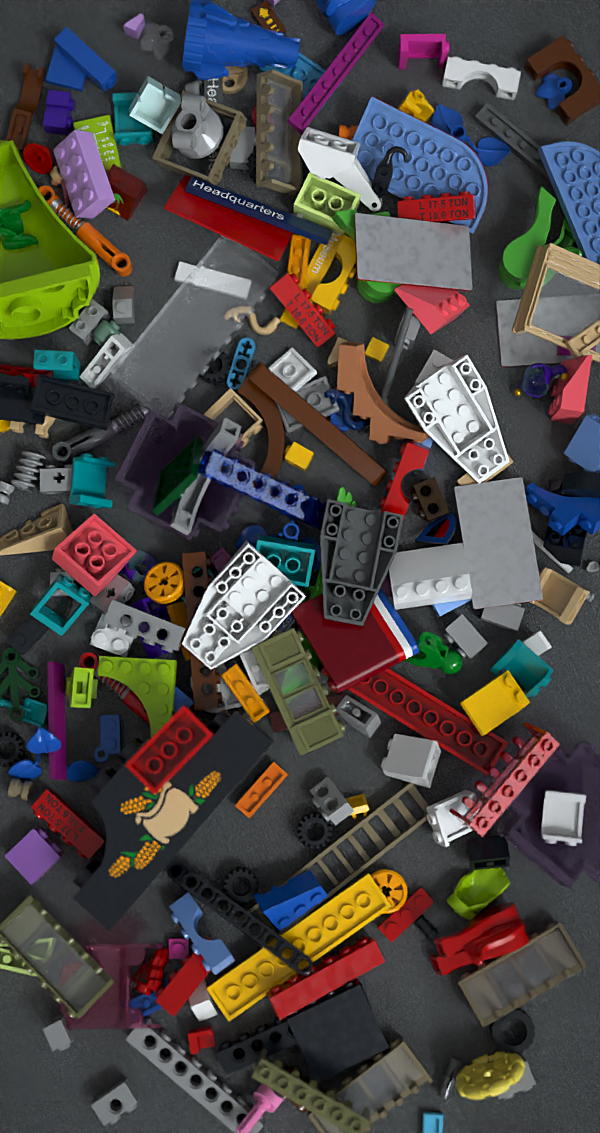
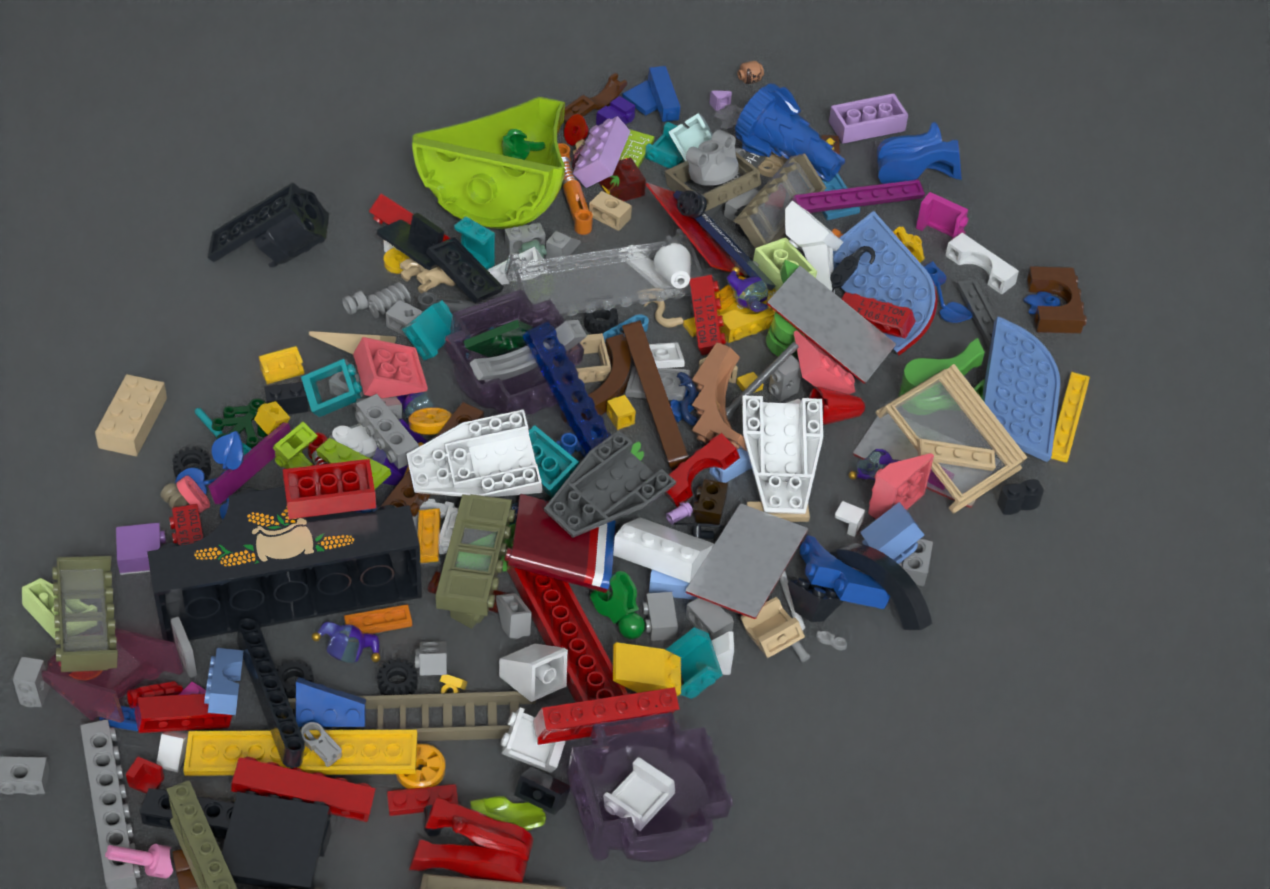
camera: 30 degrees right, 35 degrees down
none -> light grey tile [171,617,197,678]
none -> coral beam [177,476,210,513]
none -> yellow brick [254,401,290,435]
none -> light grey piece [301,722,342,767]
none -> clear light blue piece [312,622,380,663]
none -> tan brick [589,191,632,231]
none -> white cone [654,243,691,288]
none -> lavender pin [666,502,693,525]
none -> black wheel [677,190,707,218]
none -> piece [727,267,773,312]
none -> red cone [809,387,865,425]
none -> white panel [835,501,865,537]

